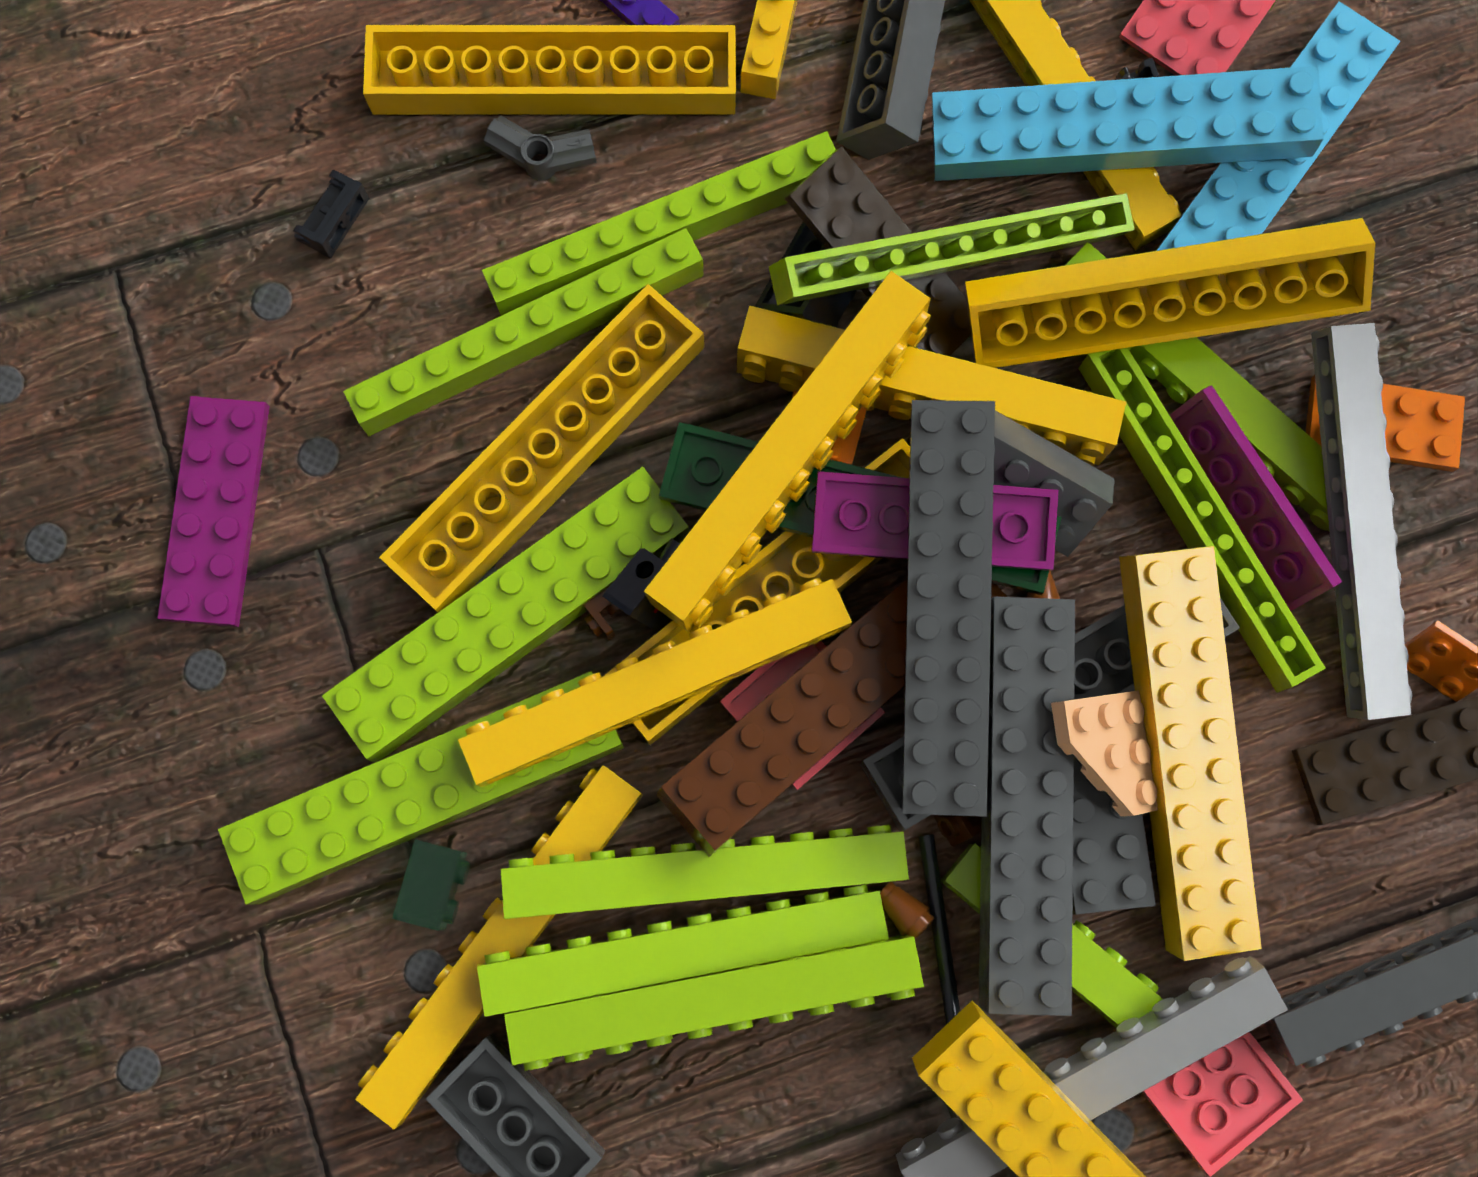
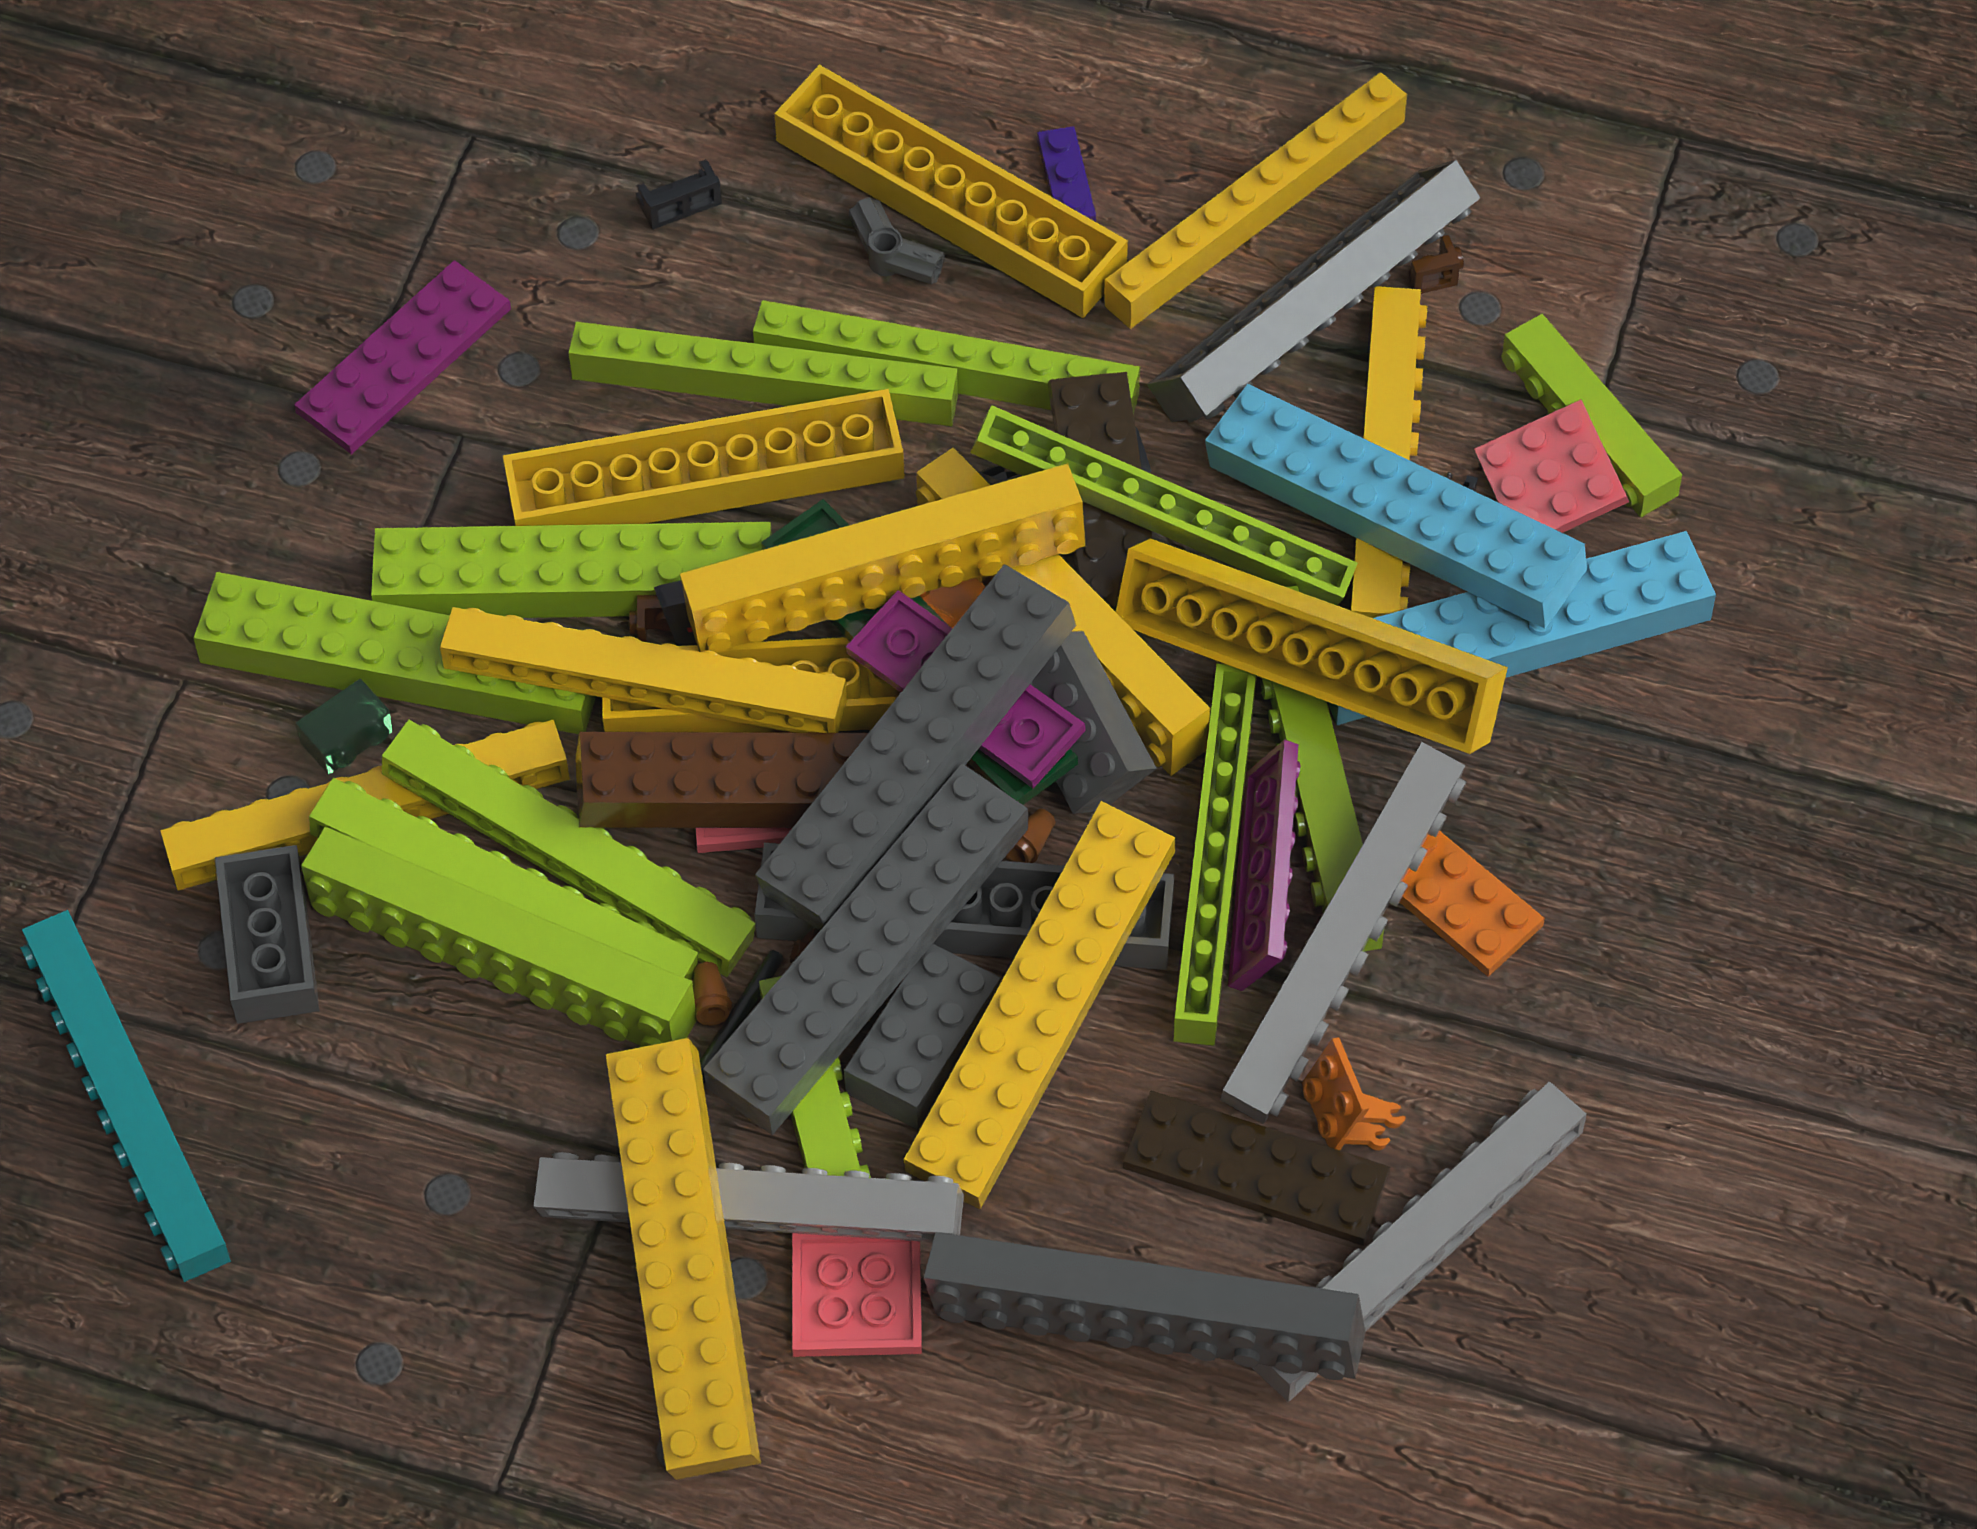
camera: 40 degrees right, 20 degrees down
light nougat plate [1051,690,1158,816] -> none

